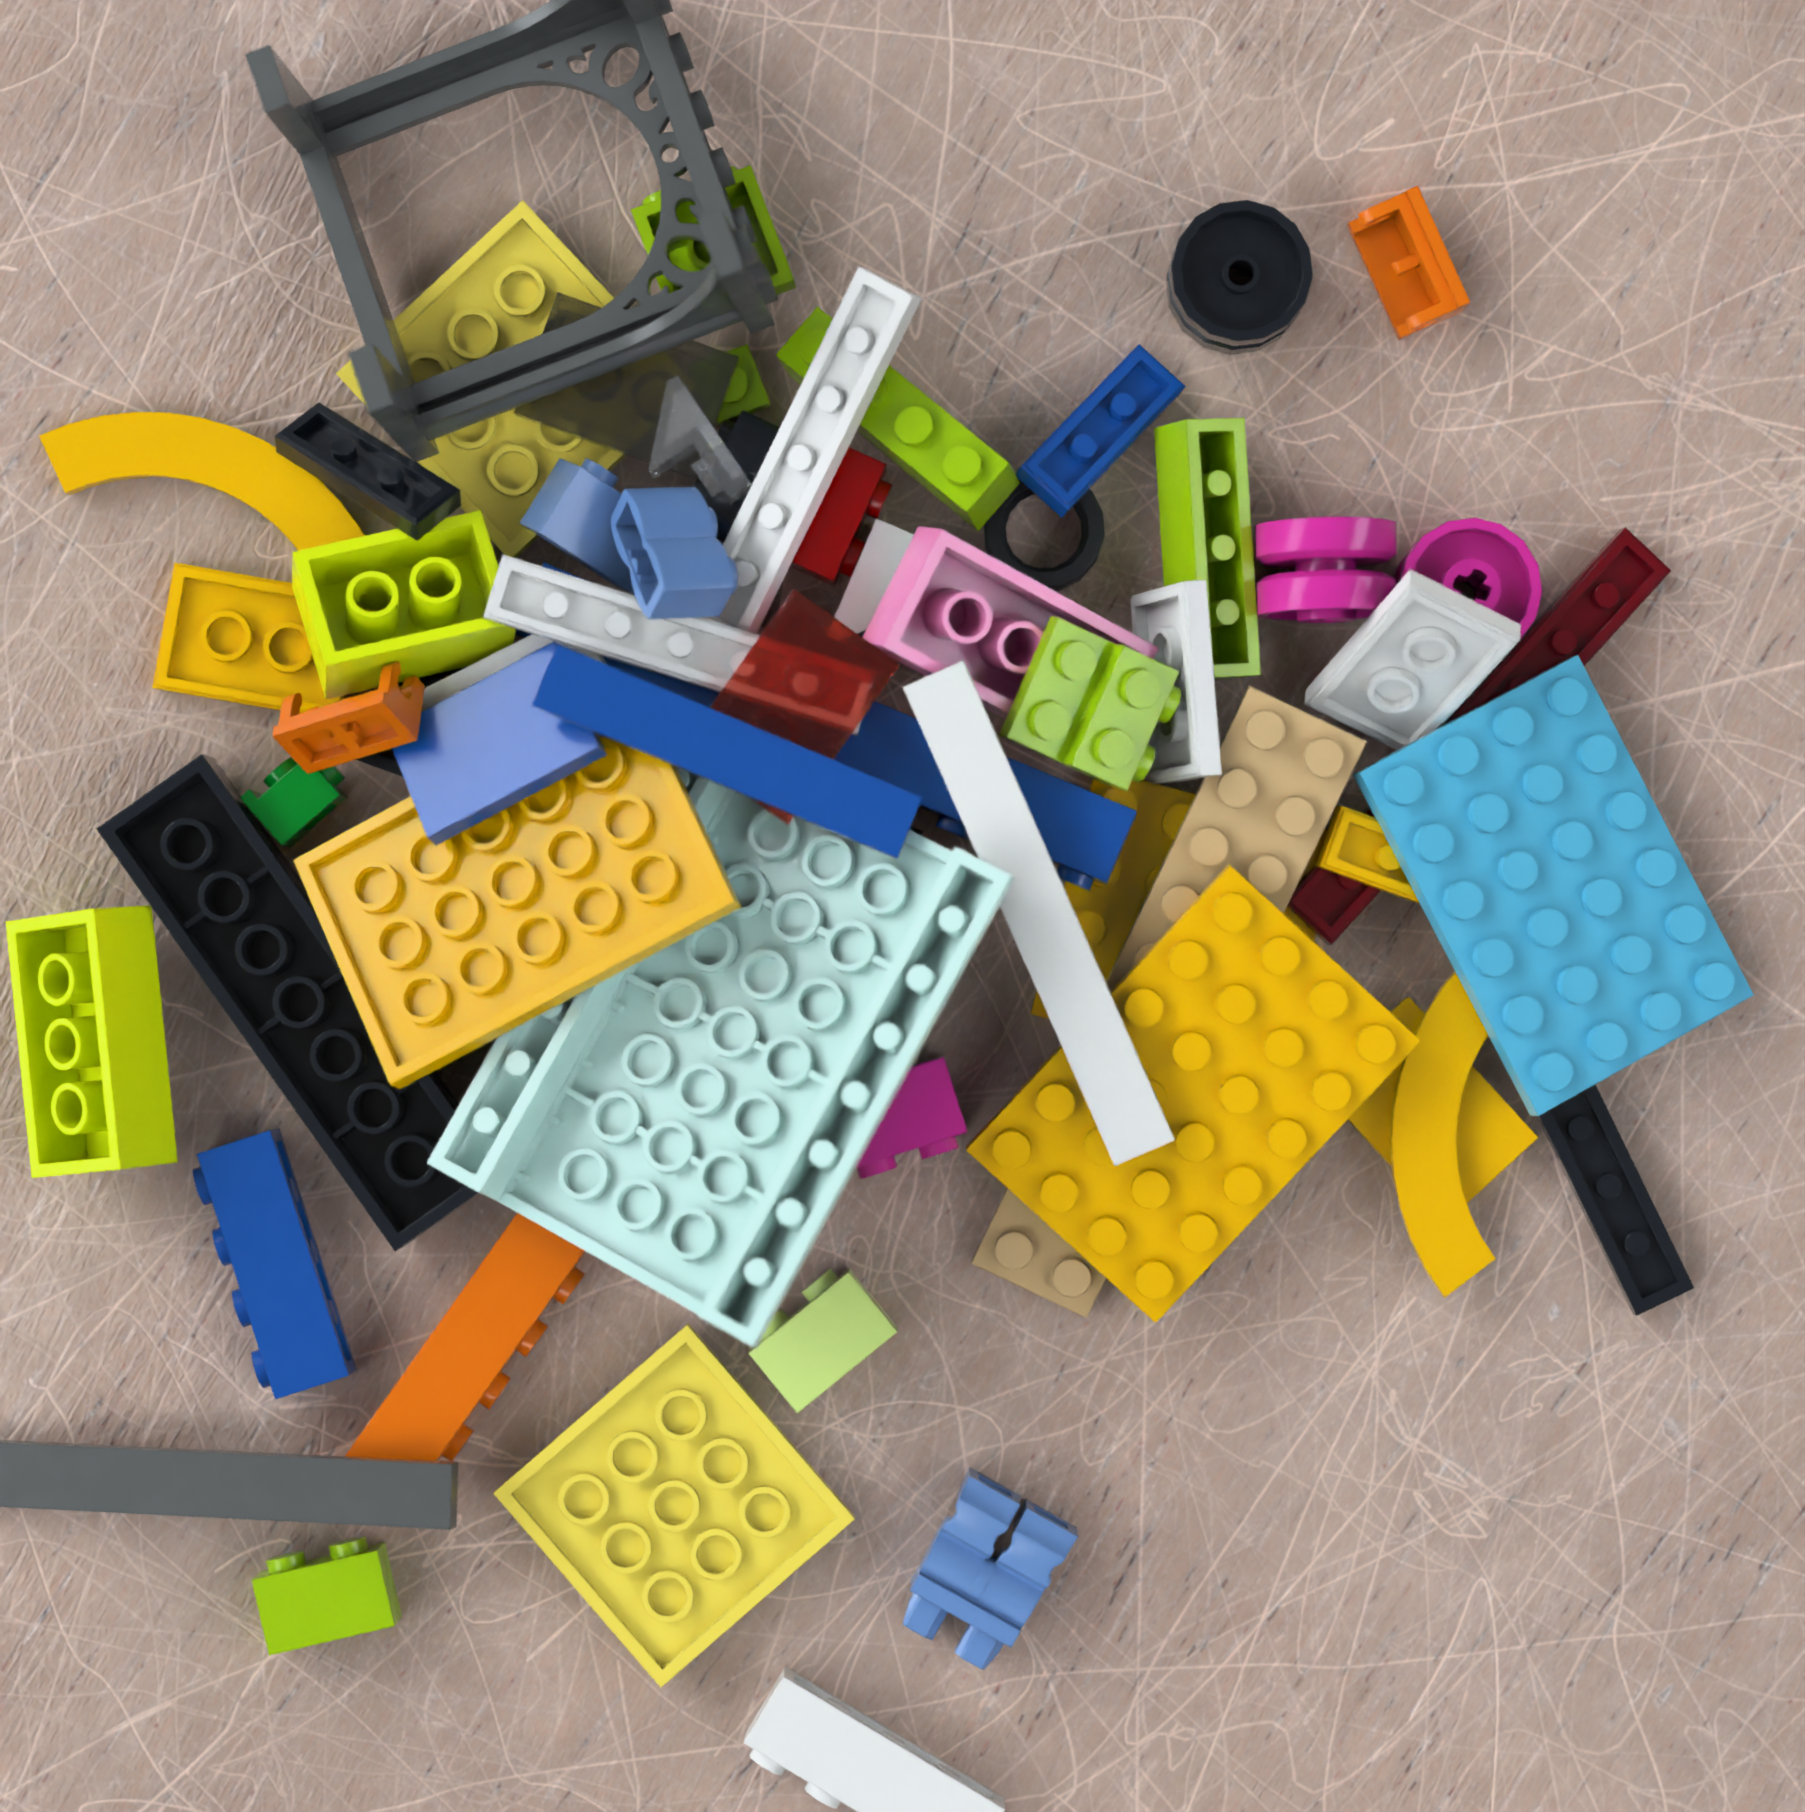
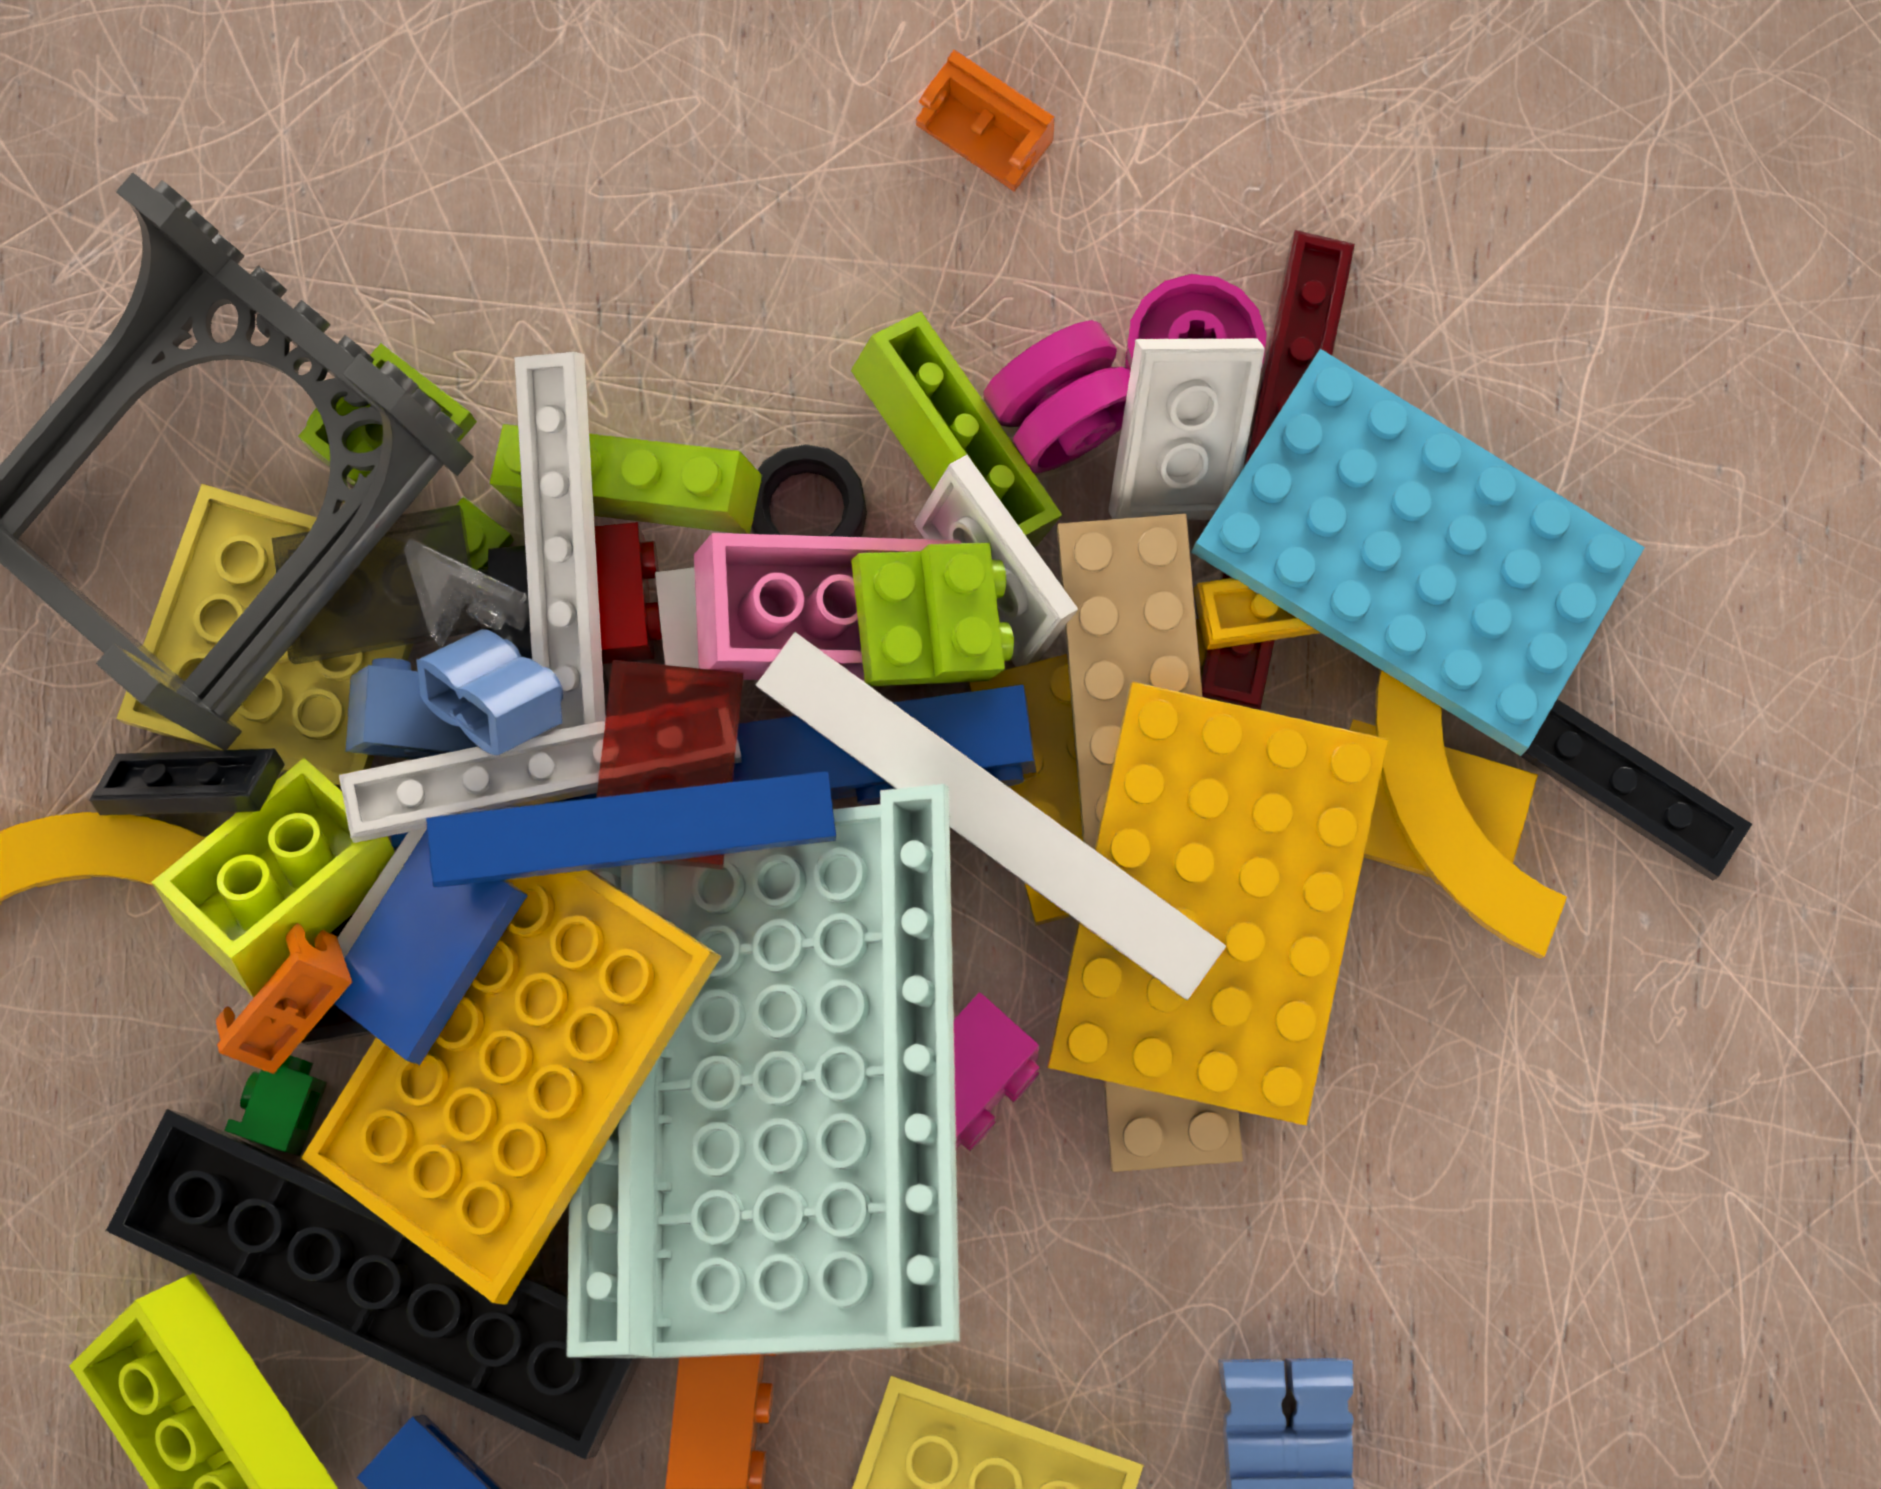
camera: 25 degrees left, 10 degrees down
yellow tile [152,563,348,714] -> none
yellowish green brick [748,1268,897,1413] -> none
blue tile [1015,344,1186,518] -> none
black wheel [1166,200,1313,355] -> none

